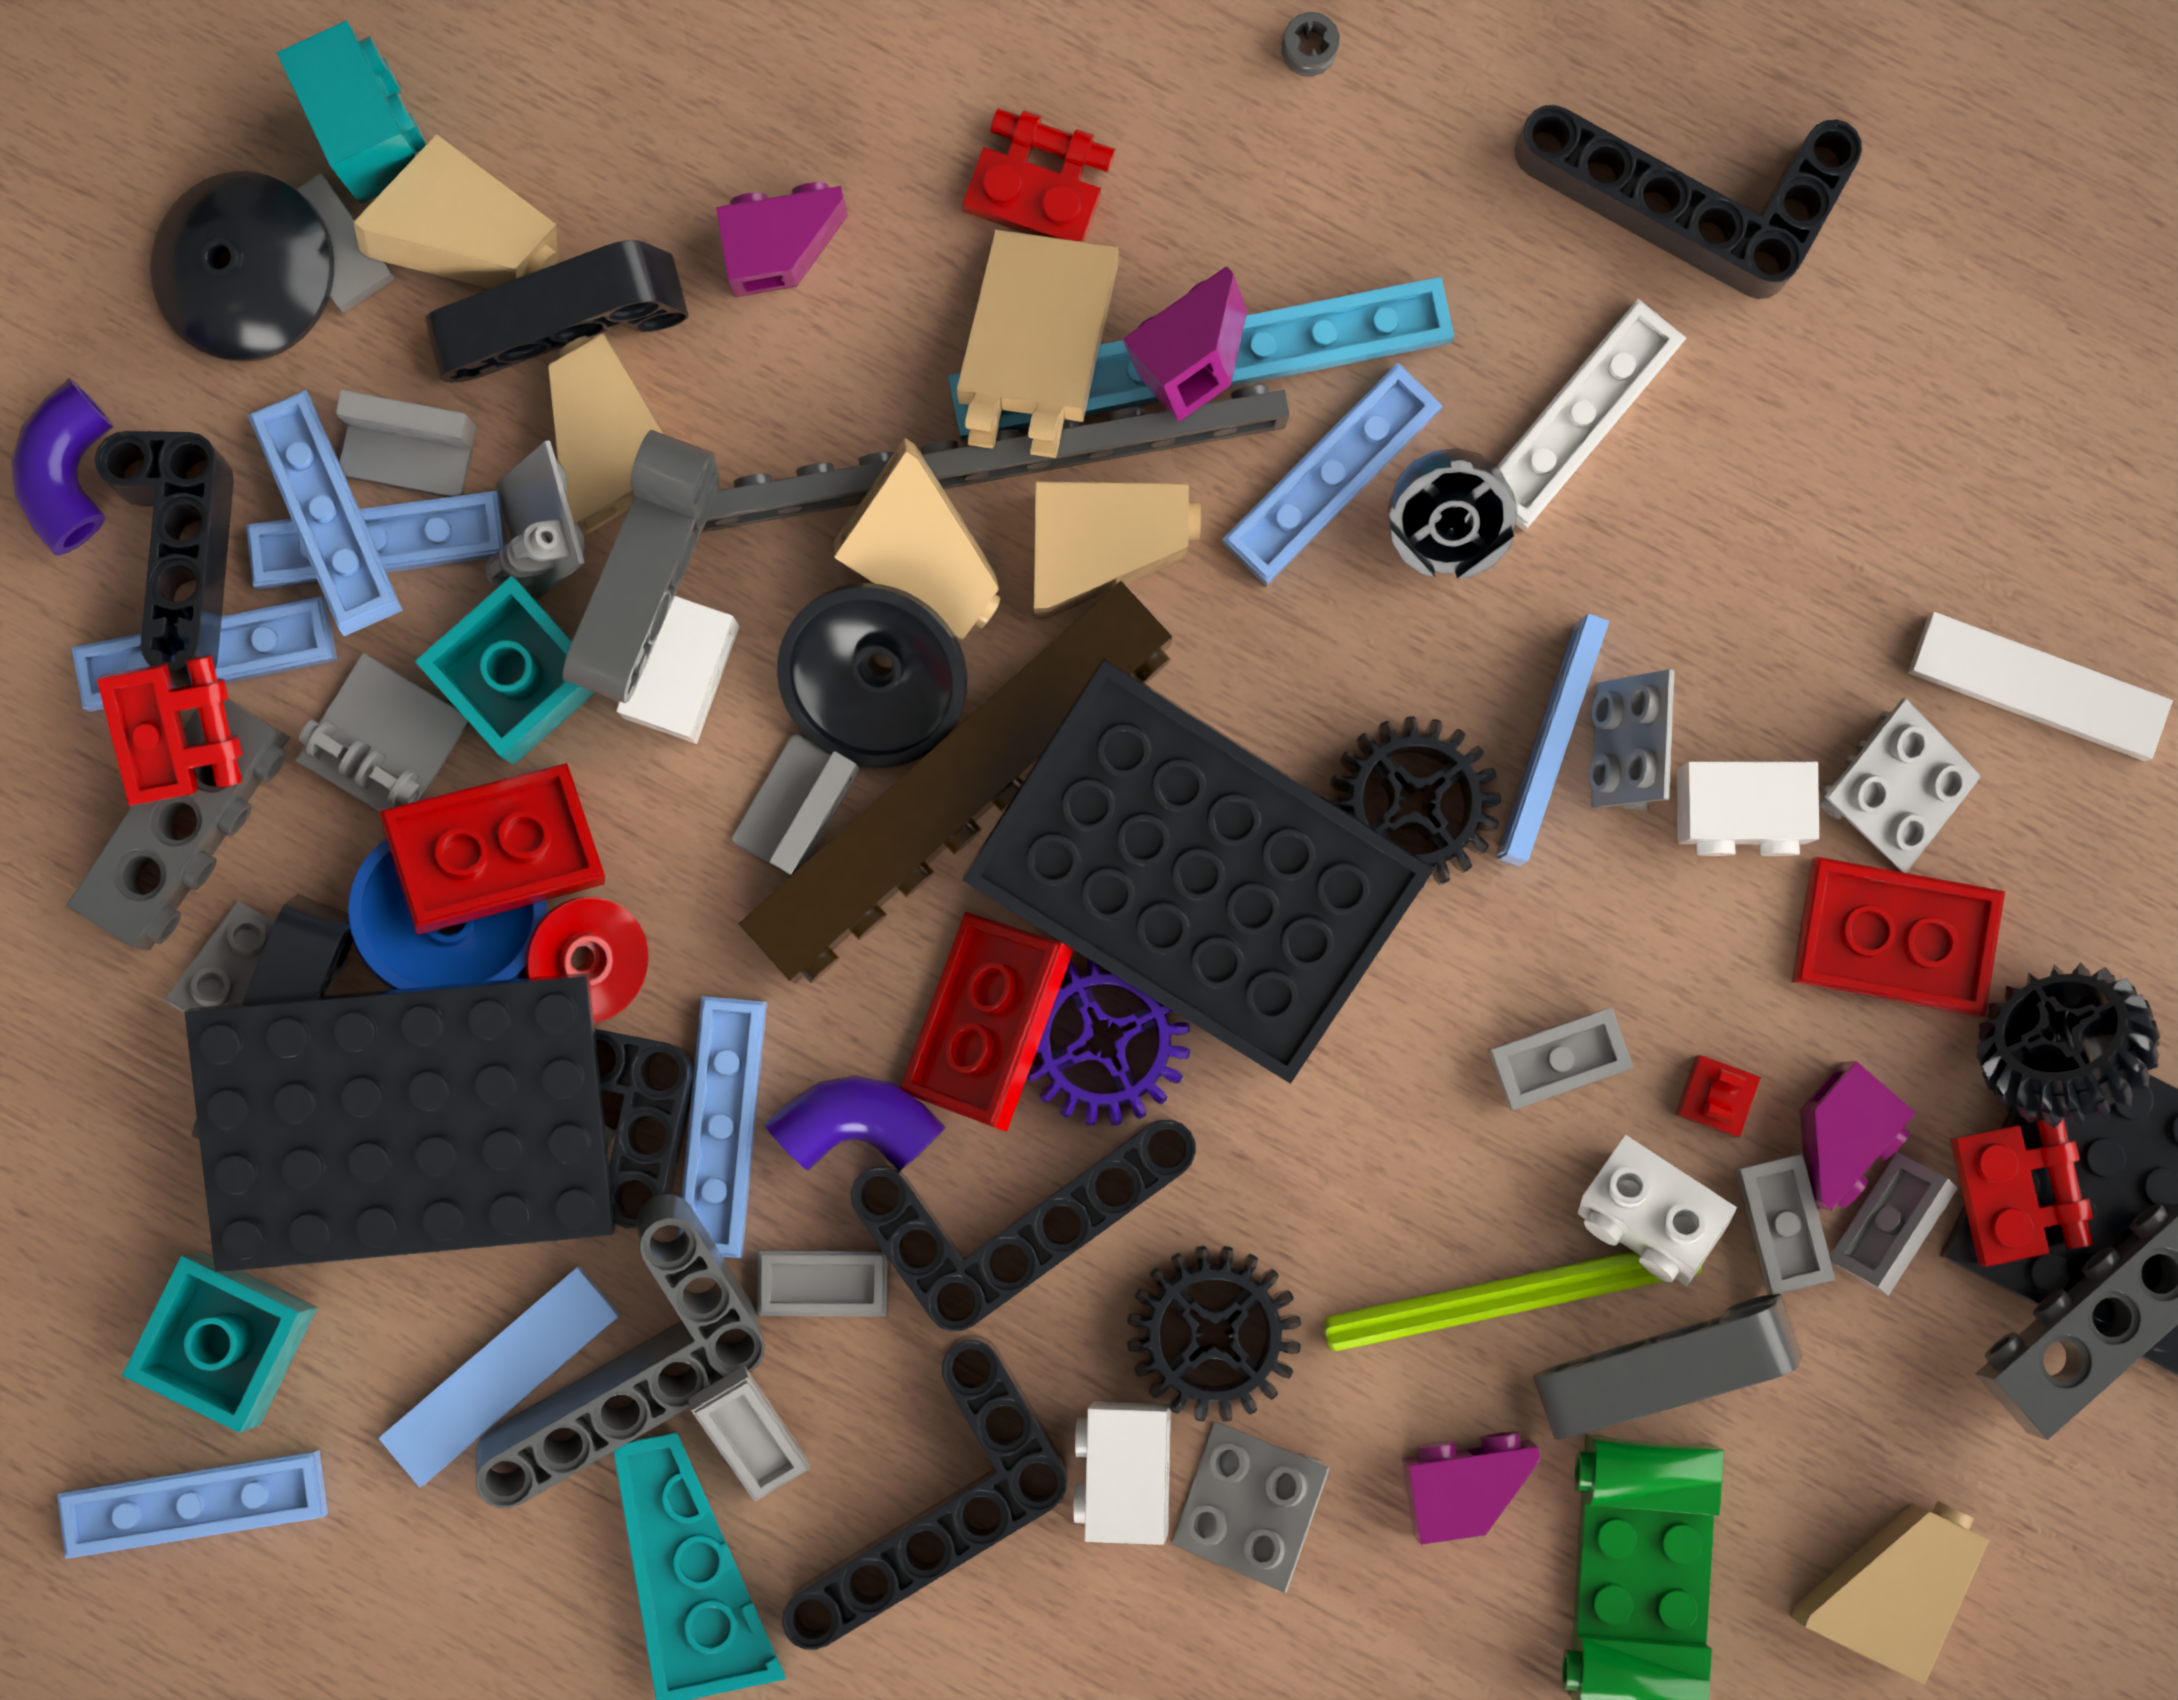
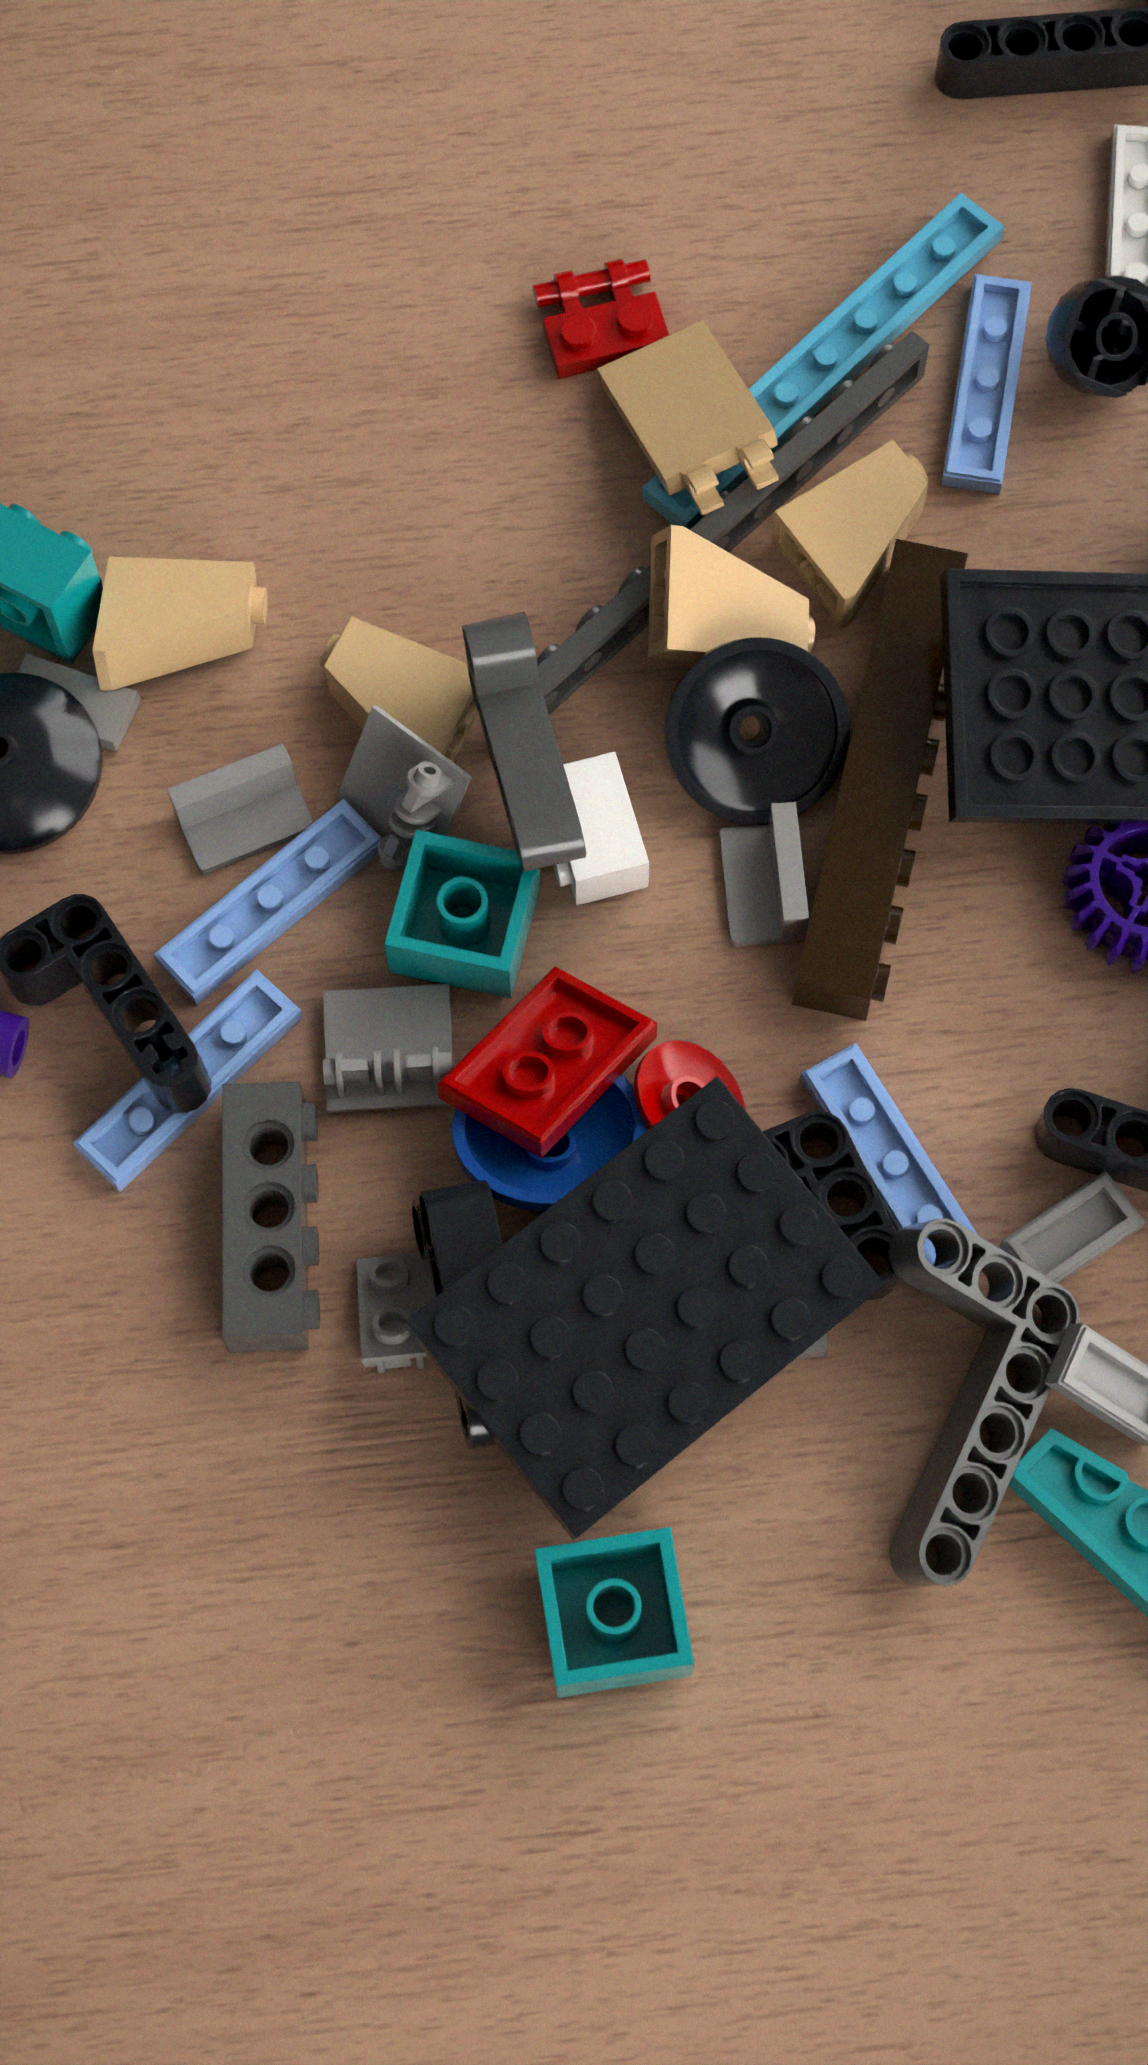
camera: 30 degrees left, 15 degrees down
light blue tile [57,1450,328,1559] -> none
red plate [97,655,243,806] -> none
light blue tile [248,390,403,636] -> none
light blue tile [378,1266,621,1488] -> none
black beam [425,240,689,383] -> none
magenta slope [716,182,848,297] -> none
dark purple cylinder [764,1075,946,1172] -> none
red tile [900,911,1074,1132] -> none
magenta slope [1123,266,1247,422] -> none
dark grey bush [1281,12,1340,77] -> none

